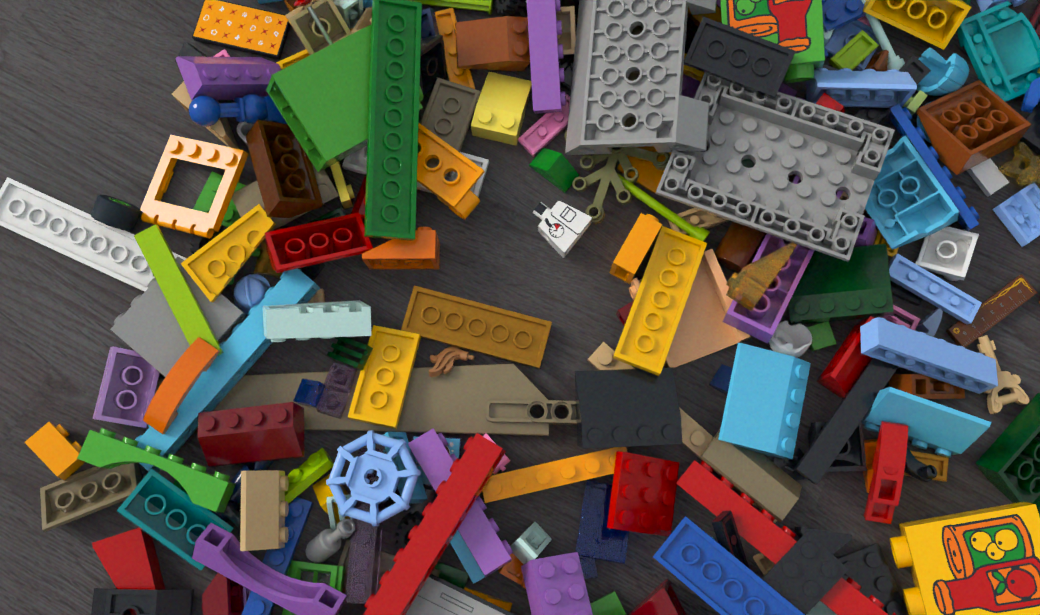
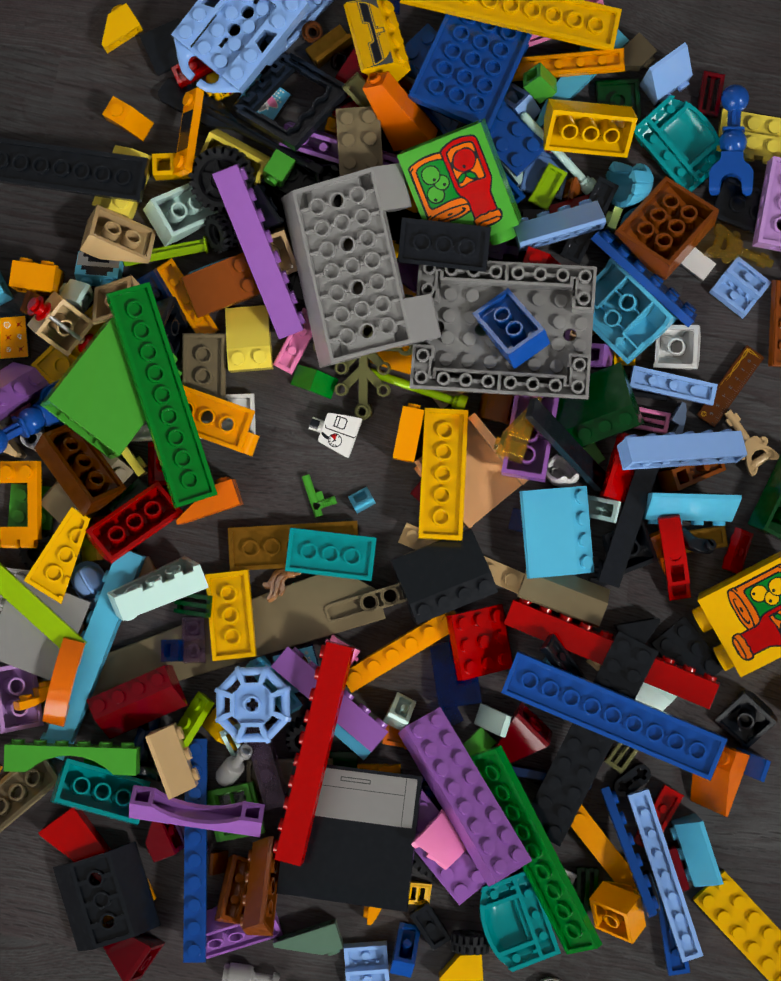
camera: 20 degrees left, 10 degrees up
none -> light orange slope [13,680,50,711]
none -> teal plate [285,528,377,581]
none -> bright green hose [302,474,337,518]
none -> medium azure slope [348,487,376,514]
none -> blue slope [472,288,550,369]
none -> light aqua tile [474,703,512,737]
none -> black tile [525,398,606,491]
none -> light aqua slope [588,495,621,523]
none -> red plate [722,527,754,574]

